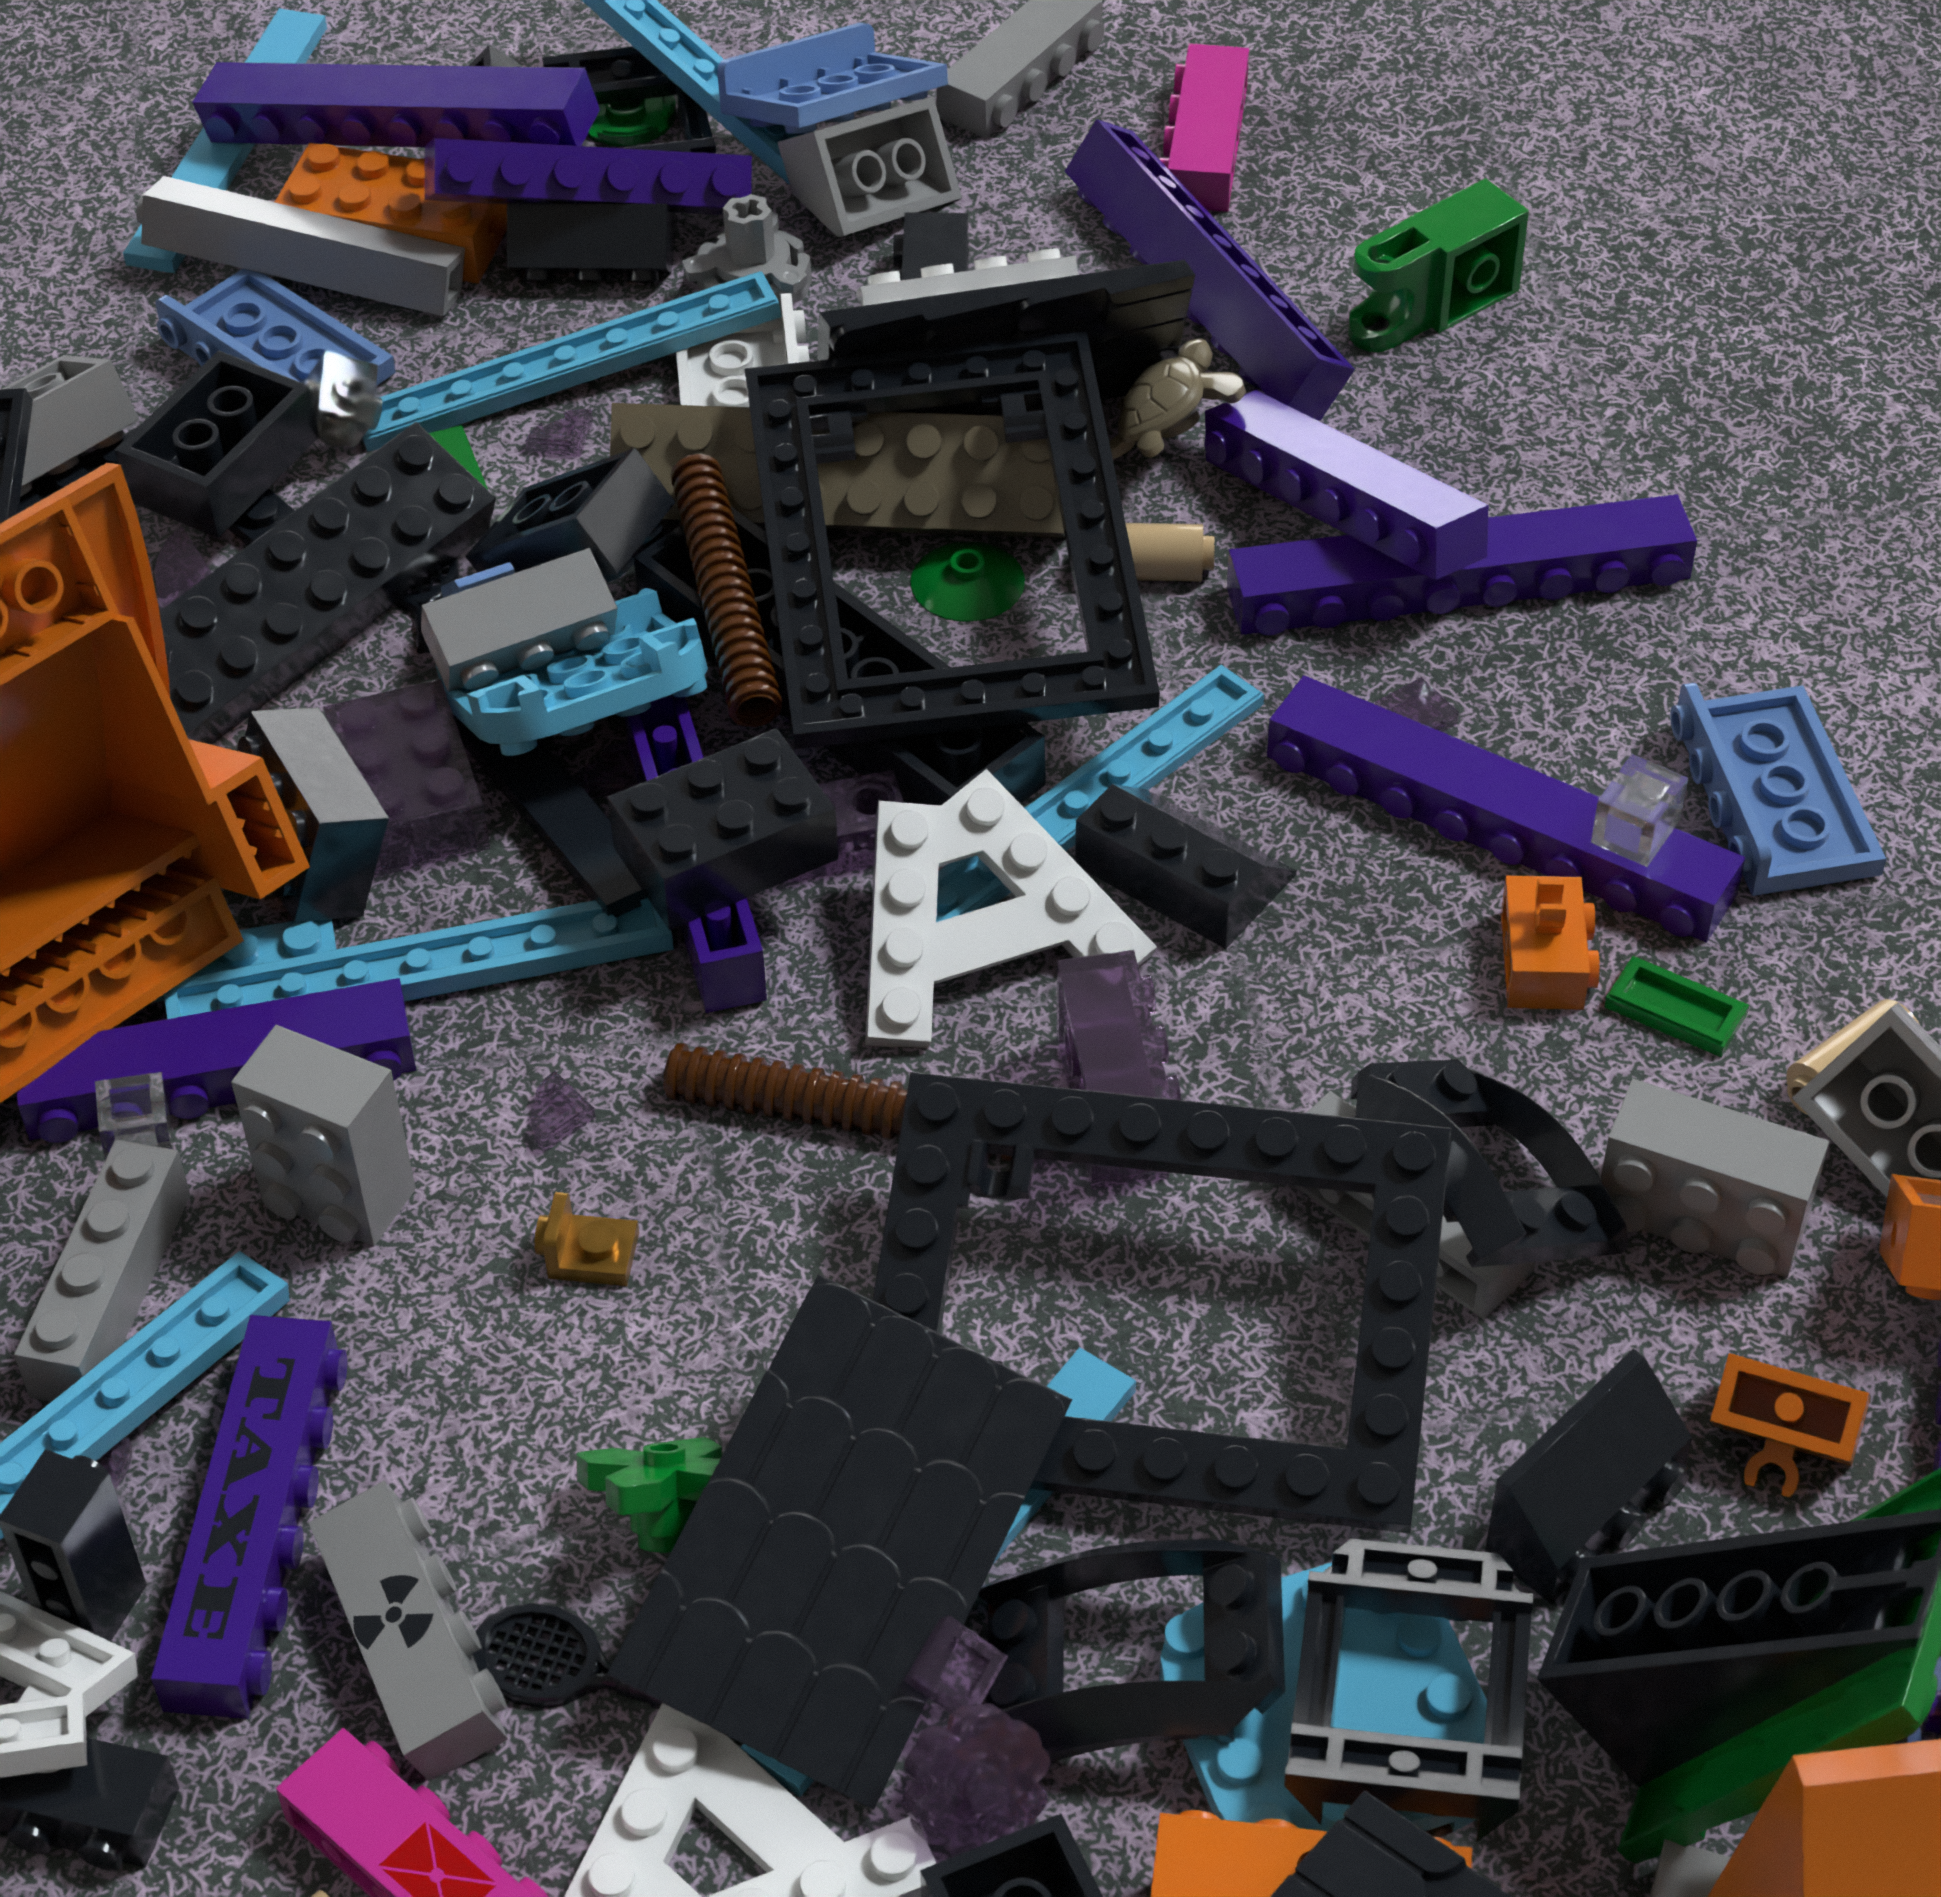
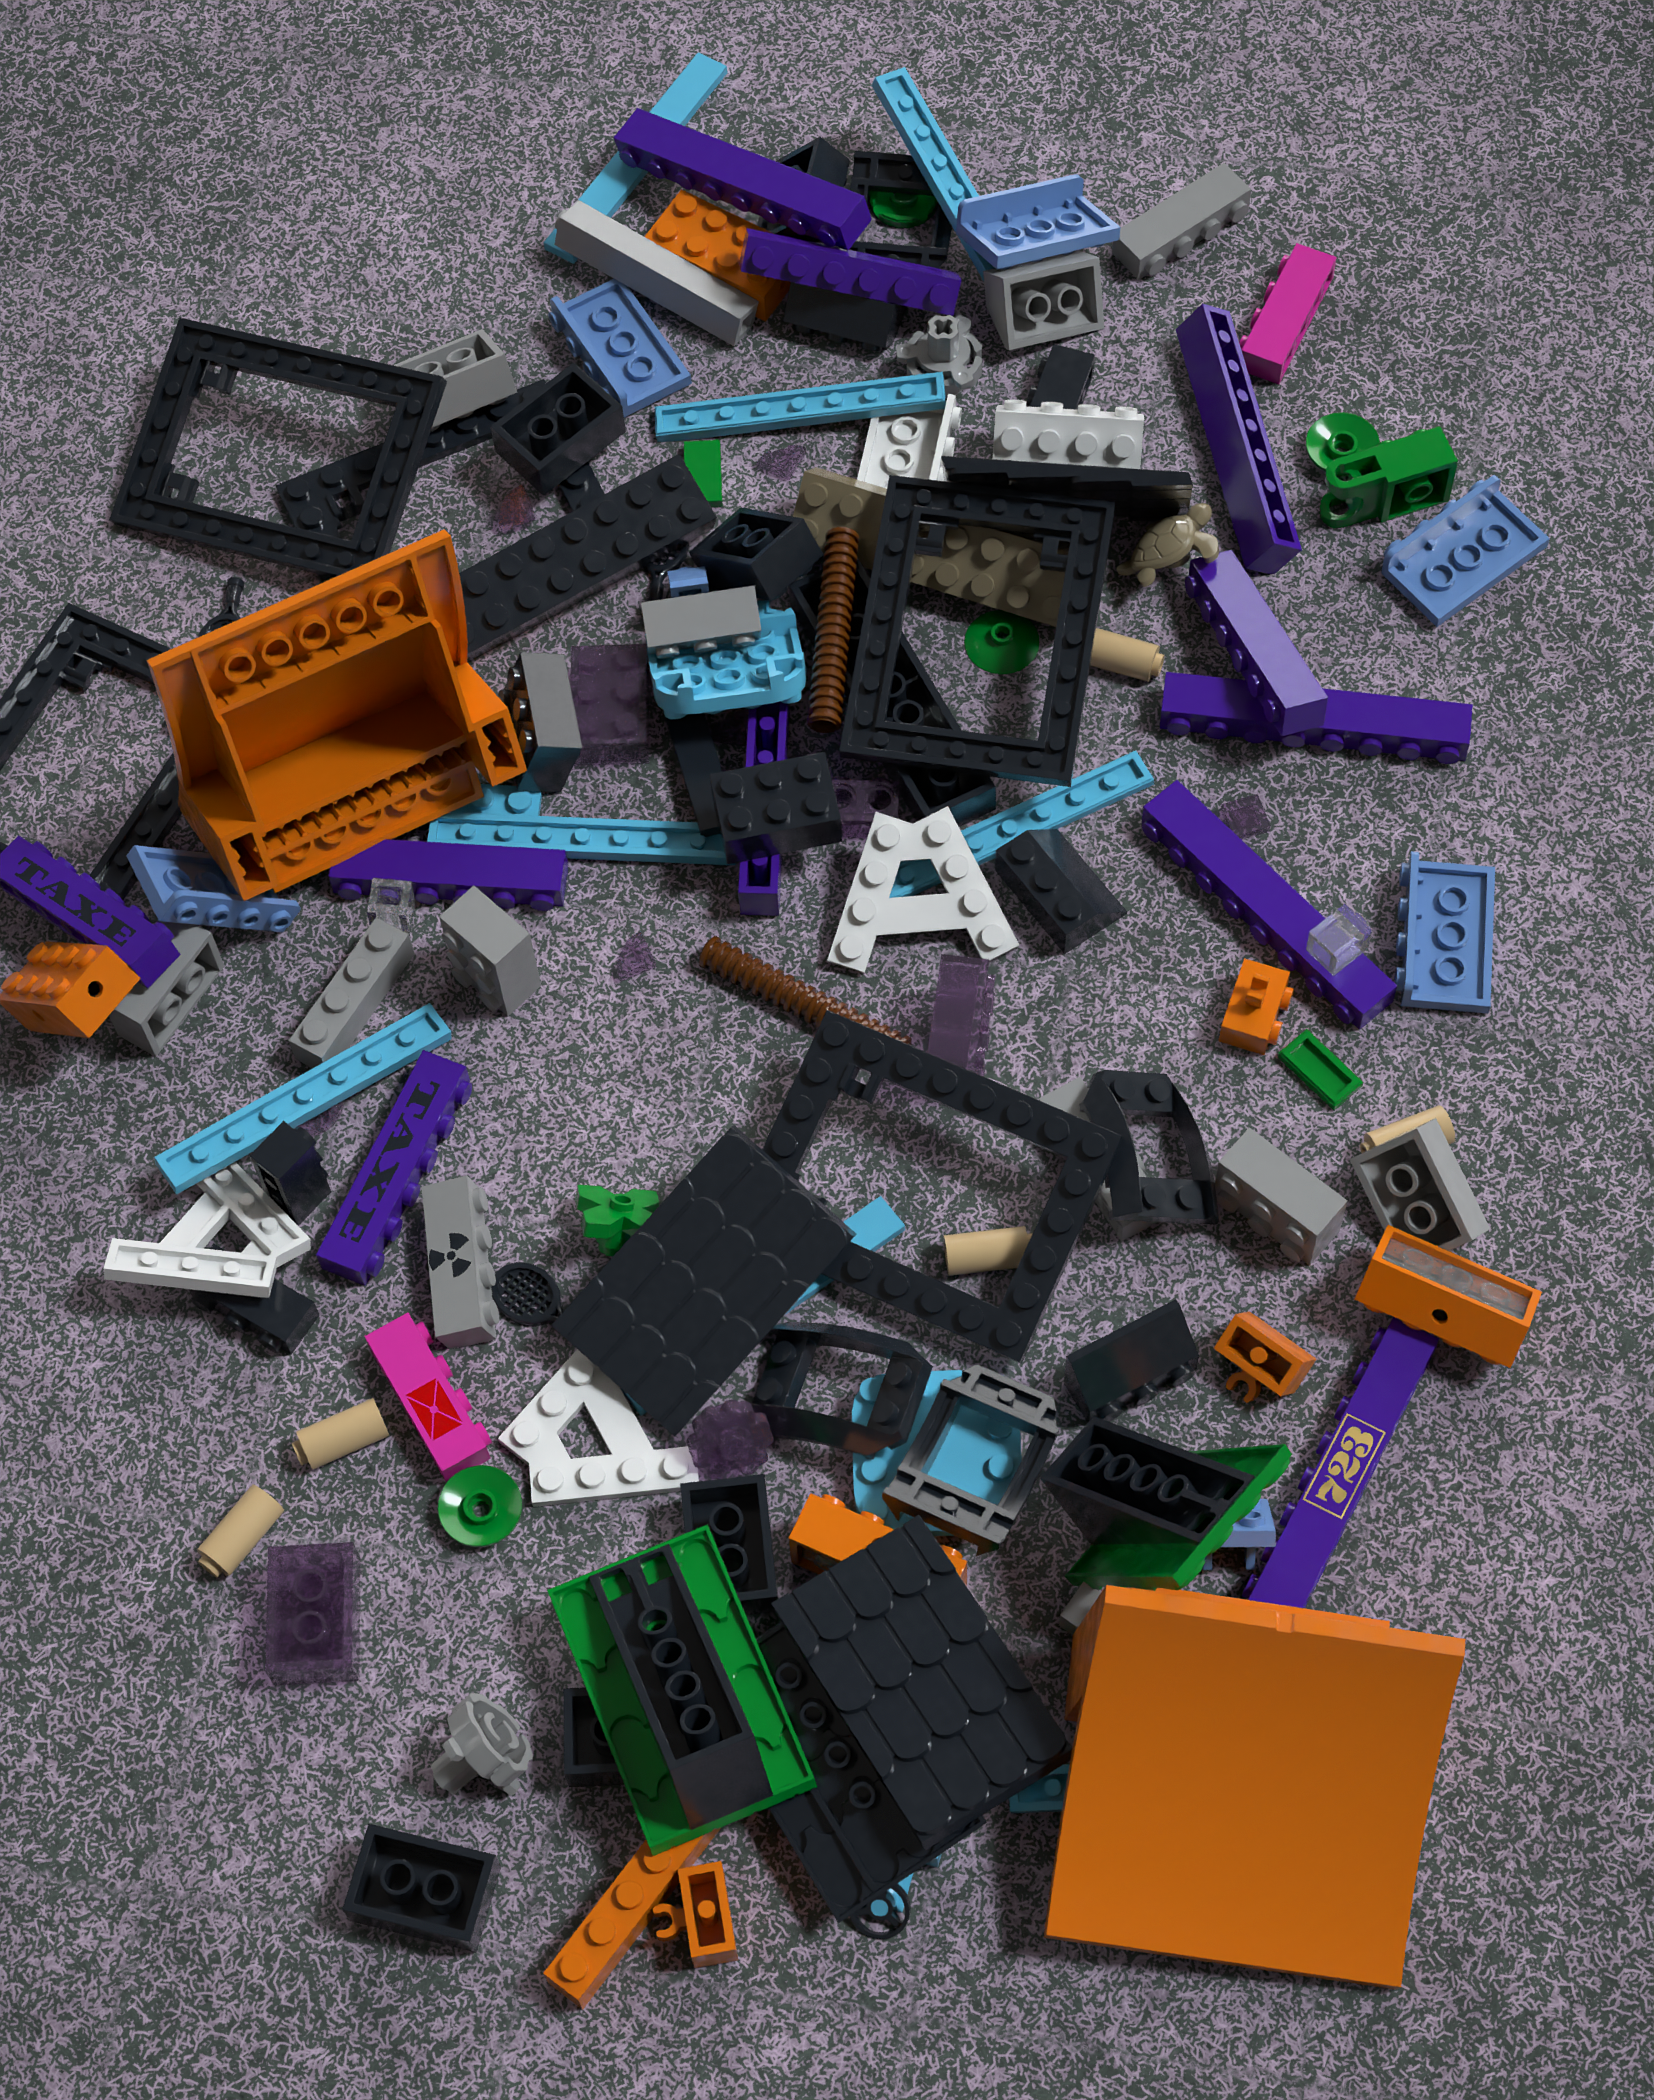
camera: 20 degrees right, 15 degrees up
clear smoke brick [302,351,382,448] -> none
pearl gold bracket [535,1192,639,1286] -> none
clear purple tile [904,1615,1008,1722] -> none
none -> tan brick [943,1226,1033,1276]
none -> green dish [1306,412,1380,476]
none -> medium blue bracket [1381,475,1550,627]

